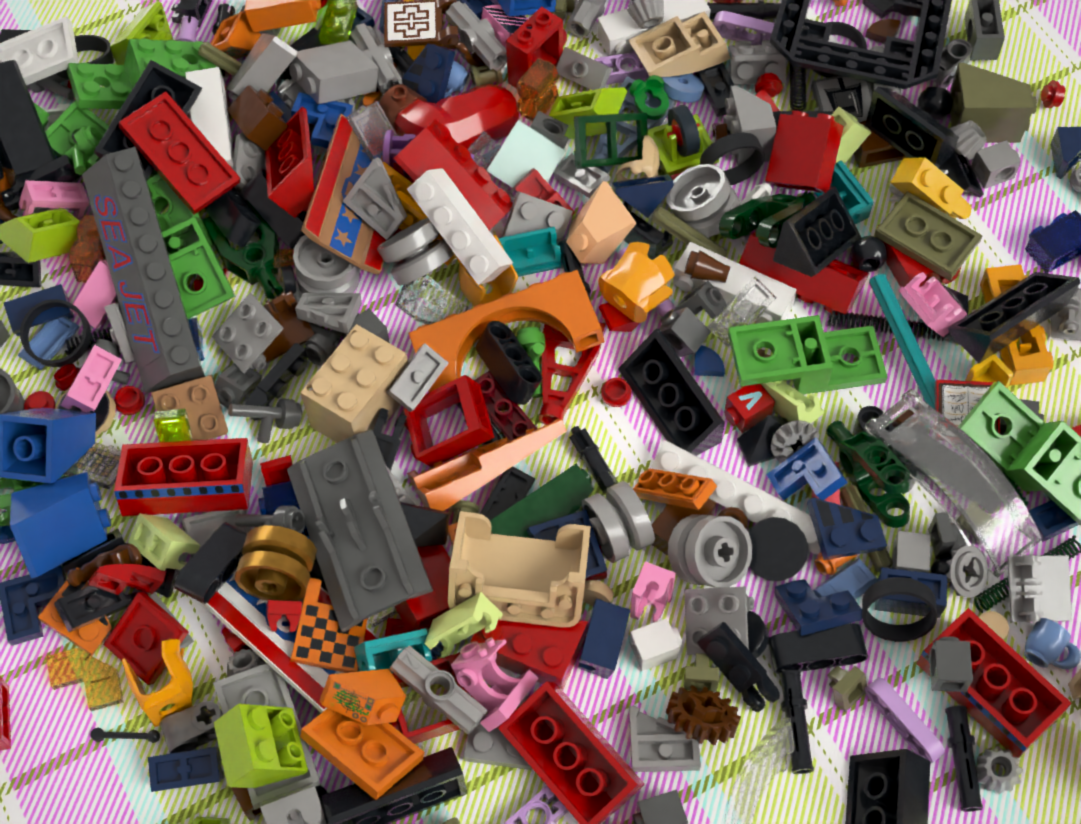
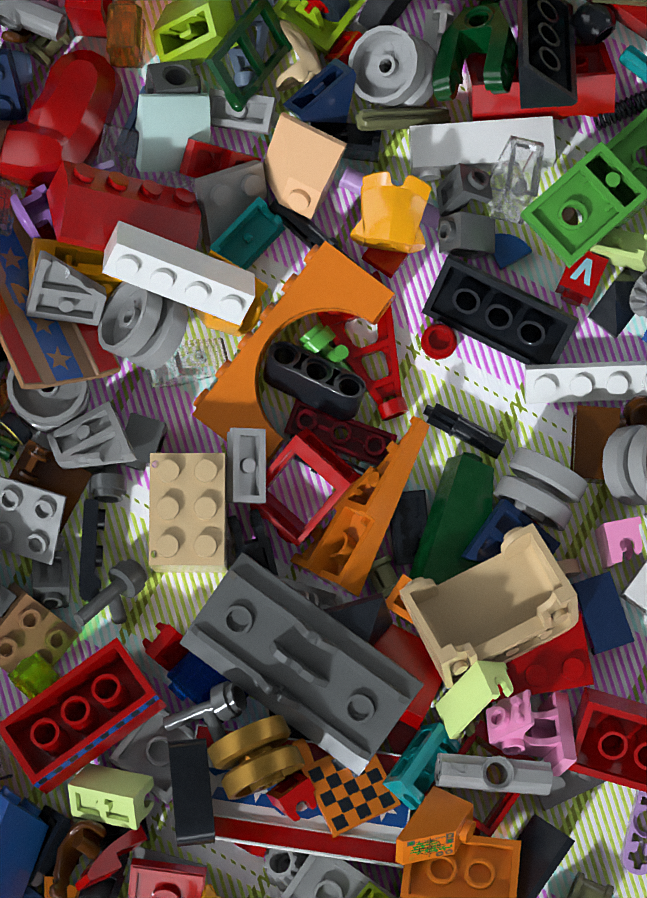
camera: 35 degrees left, 20 degrees up
orange tile [633,468,717,510] -> none
reddish brown cone [684,250,730,283] -> none

